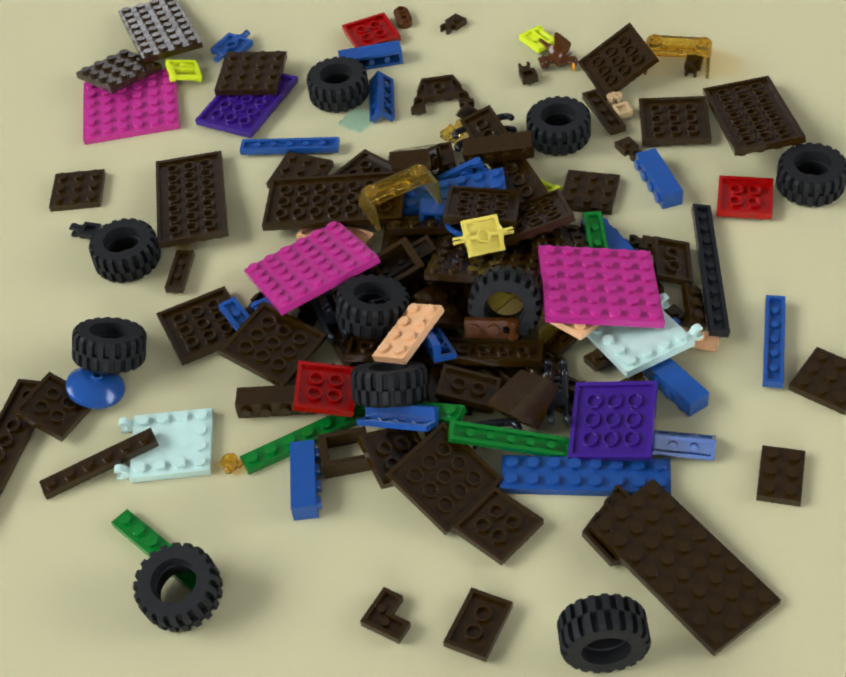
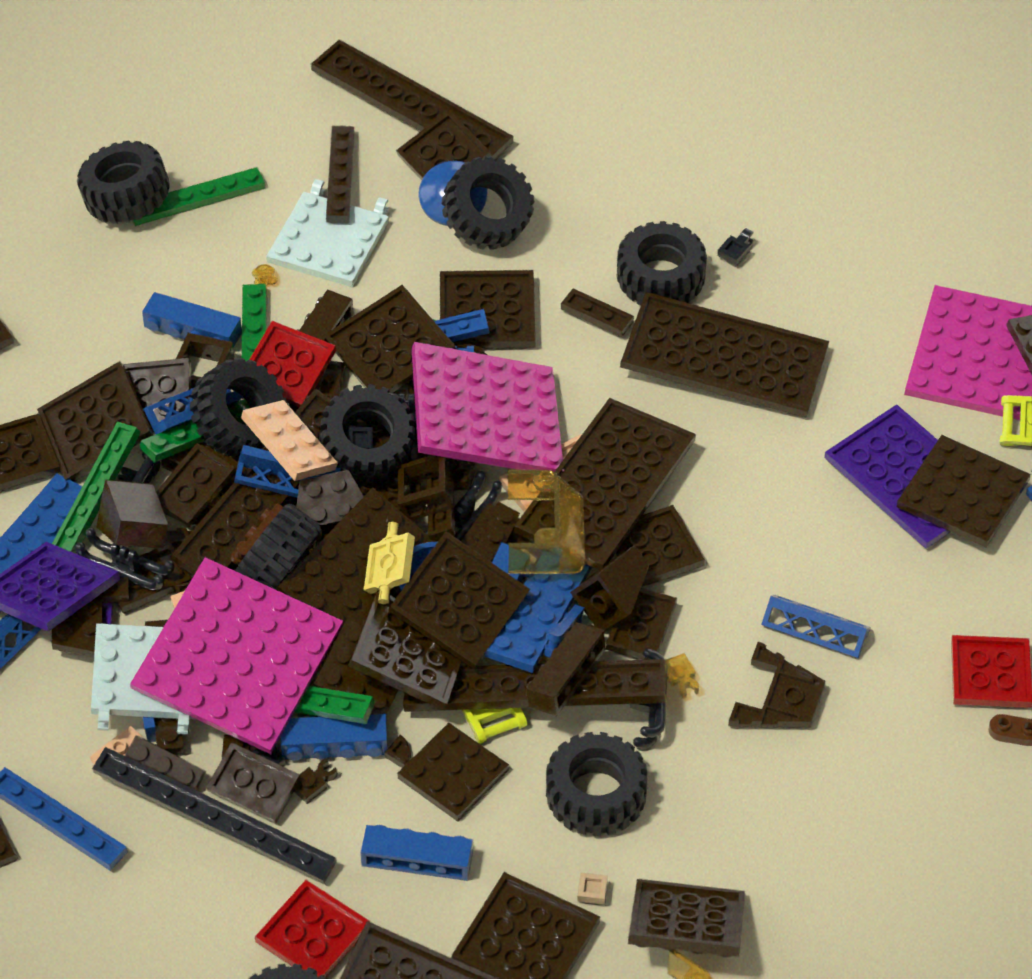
camera: 110 degrees right, 5 degrees up
dark brown plate [49,169,106,212] -> none
blue plate [240,137,340,155] -> none
dark brown plate [266,152,334,188] -> none
black tyre [306,56,369,113] -> none
blue brick [338,40,403,70] -> none
clear light blue piece [339,107,372,133] -> none
dark brown plate [440,13,467,35] -> none
dark brown panel [455,102,478,119] -> none
dark brown plate [518,62,539,85] -> none
neon yellow plate [519,25,554,54] -> none
reddish brown animal [538,32,578,71] -> none
dark brown plate [582,89,626,135] -> none
tan plate [606,91,623,106] -> none
dark brown plate [615,136,642,162] -> none
blue brick [642,358,709,417] -> none

